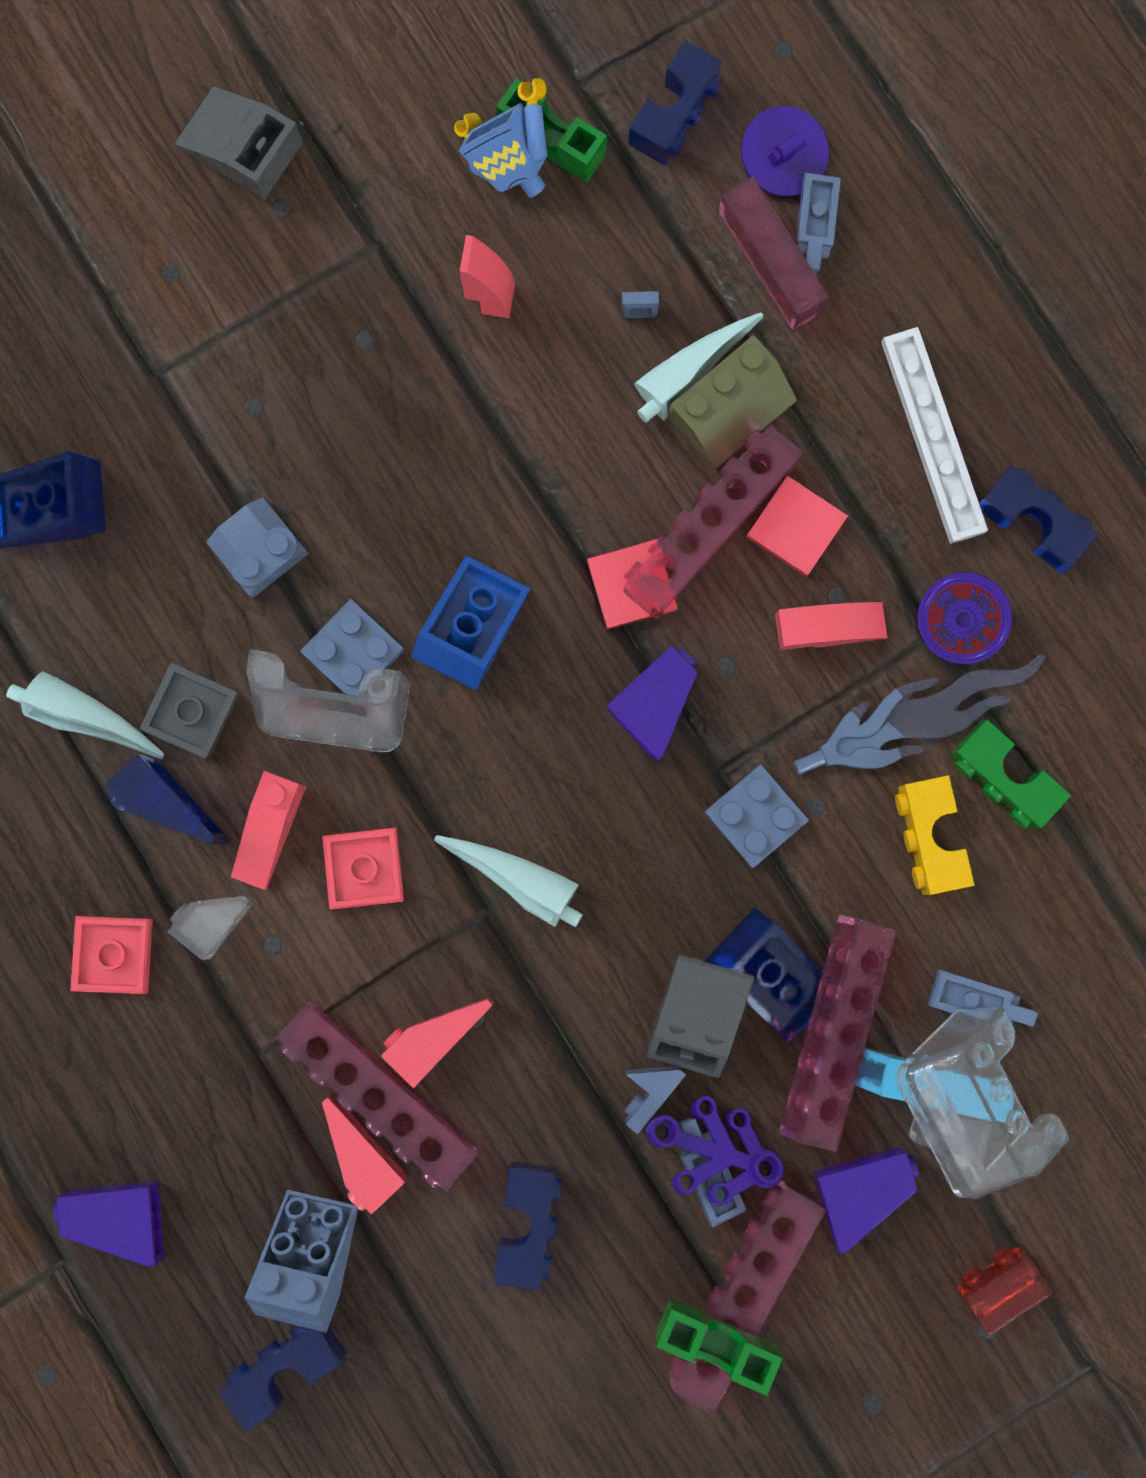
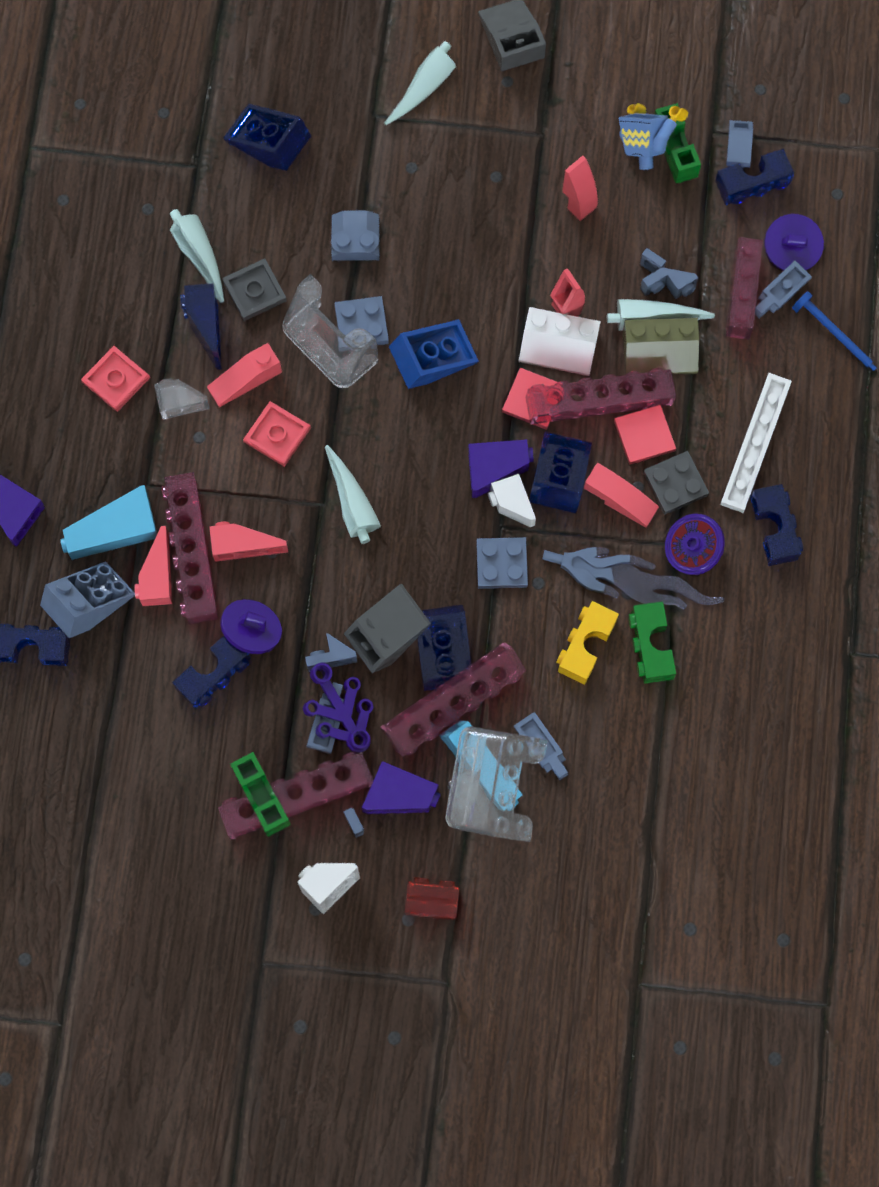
camera: 35 degrees right, 10 degrees down
none -> medium azure slope [60,485,157,560]
none -> dark purple shield [220,599,282,654]
none -> white slope [298,863,360,914]
none -> sand blue tile [344,808,364,838]
none -> light aqua piece [384,41,456,125]
none -> white slope [488,474,536,527]
none -> white slope [519,307,601,376]
none -> clear blue slope [529,432,592,513]
none -> coral slope [550,268,585,317]
none -> sand blue slope [640,267,698,299]
none -> dark grey plate [643,451,709,515]
none -> sand blue slope [726,120,753,169]
none -> blue piece [792,291,877,371]

